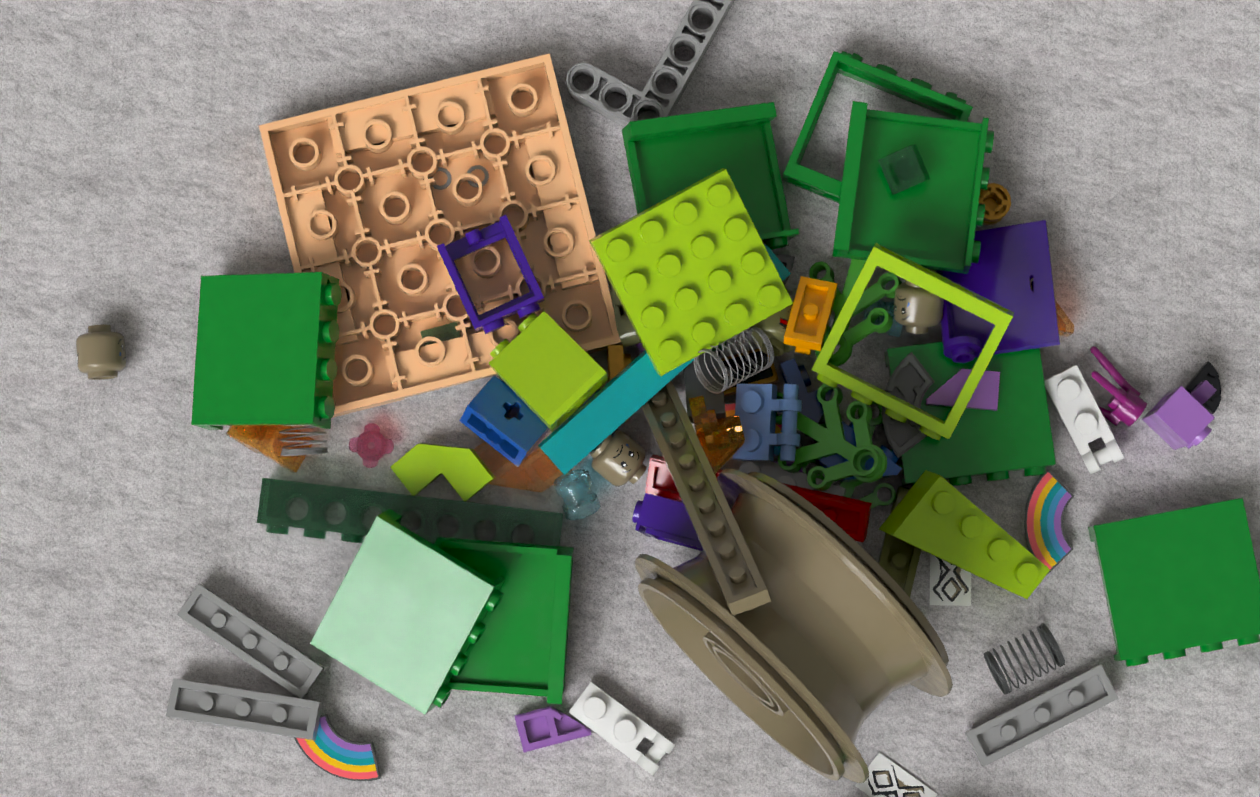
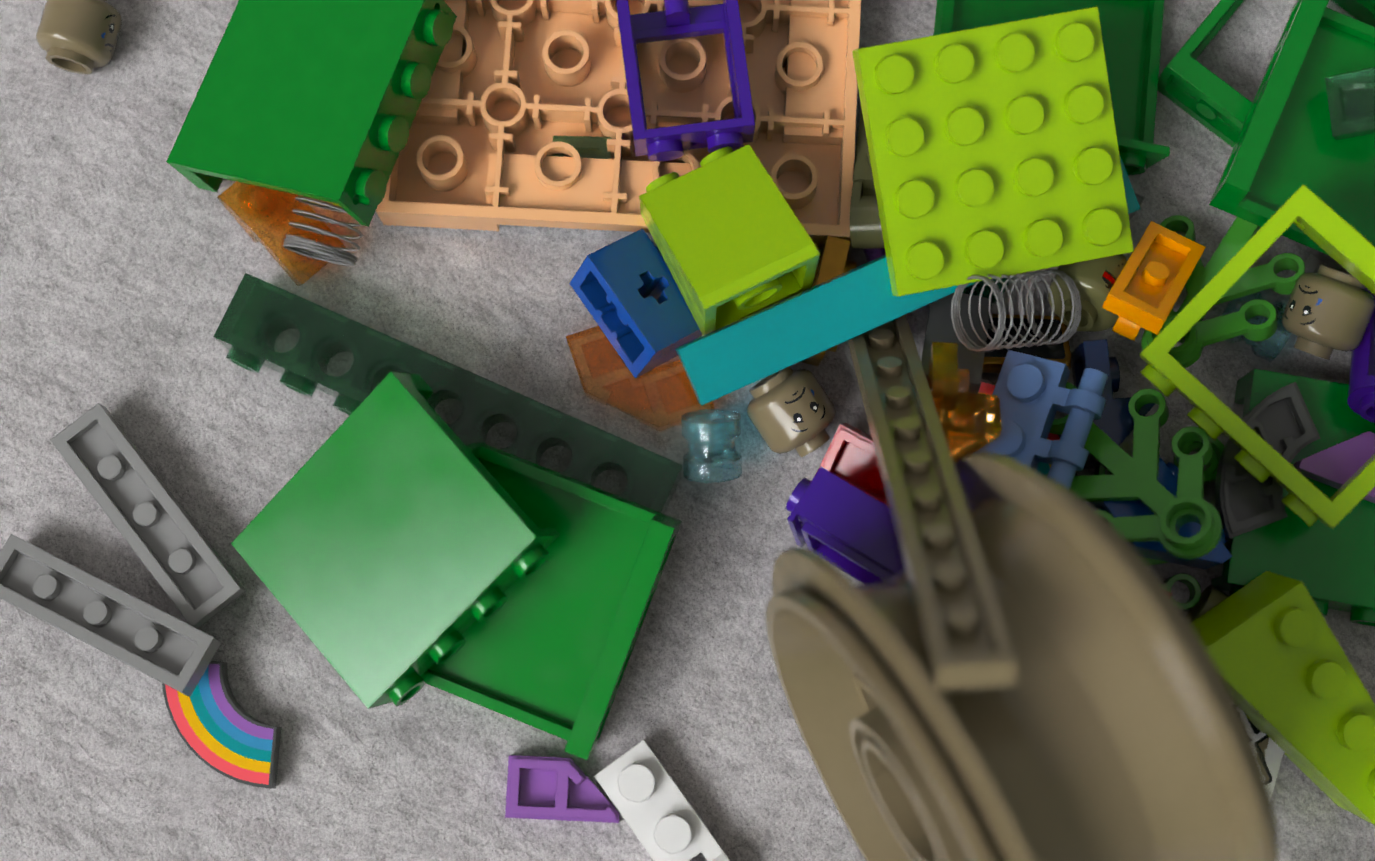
camera: 15 degrees right, 5 degrees down
clear pink plate [349,423,394,468] -> none
lime tile [390,443,496,502] -> none

